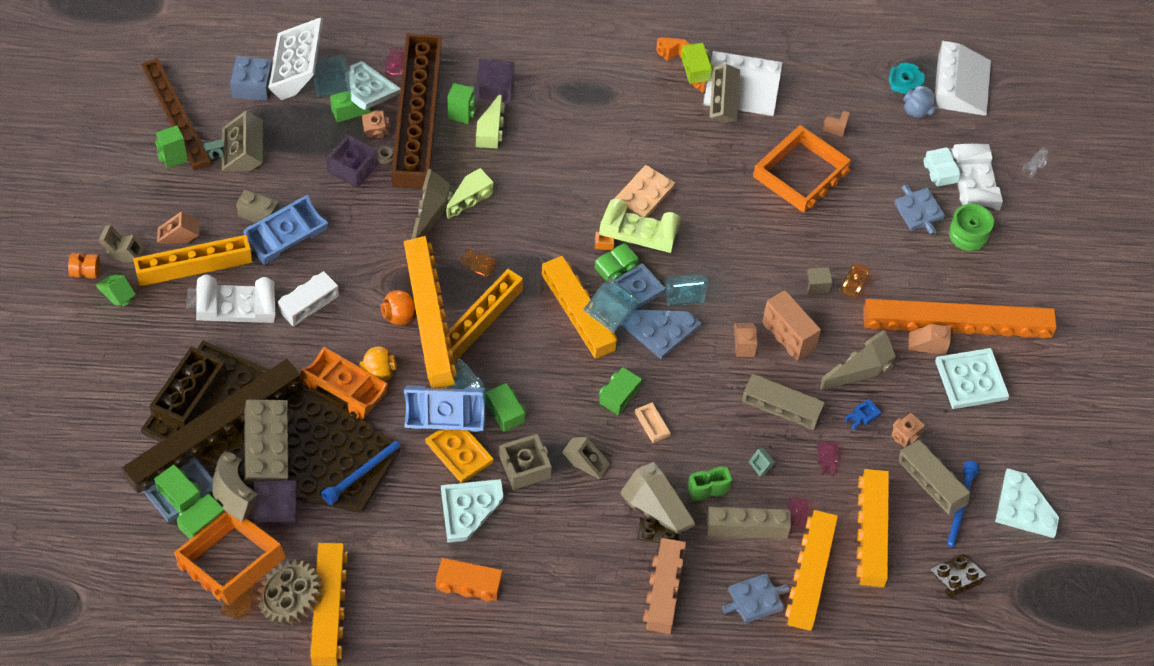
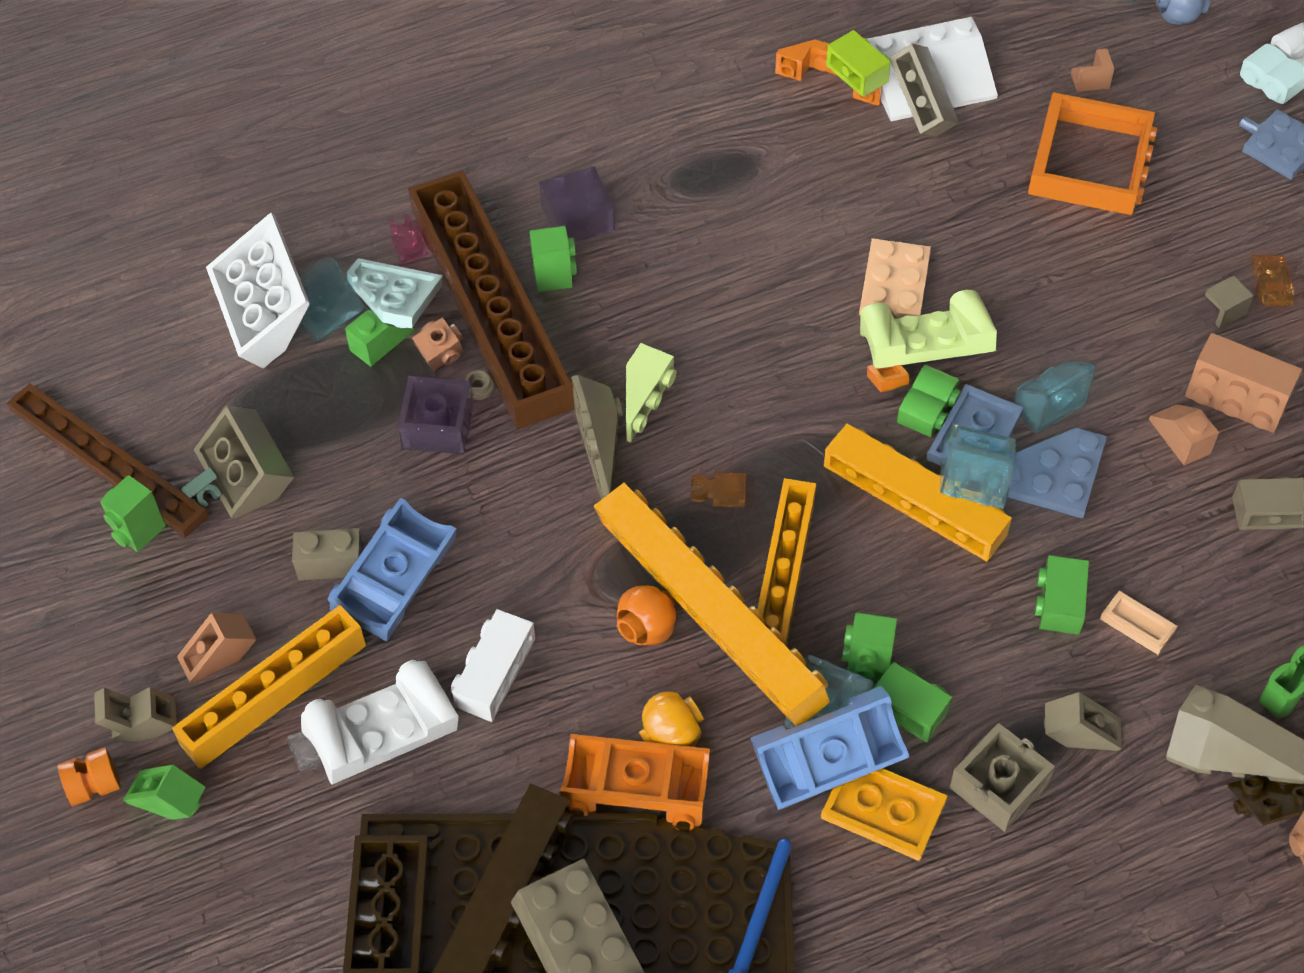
camera: 20 degrees left, 0 degrees up
sand blue brick [230,56,272,101] -> none
light aqua plate [441,479,503,543] -> none
yellowish green slope [476,95,505,149] -> none
none -> bright green brick [842,613,897,681]

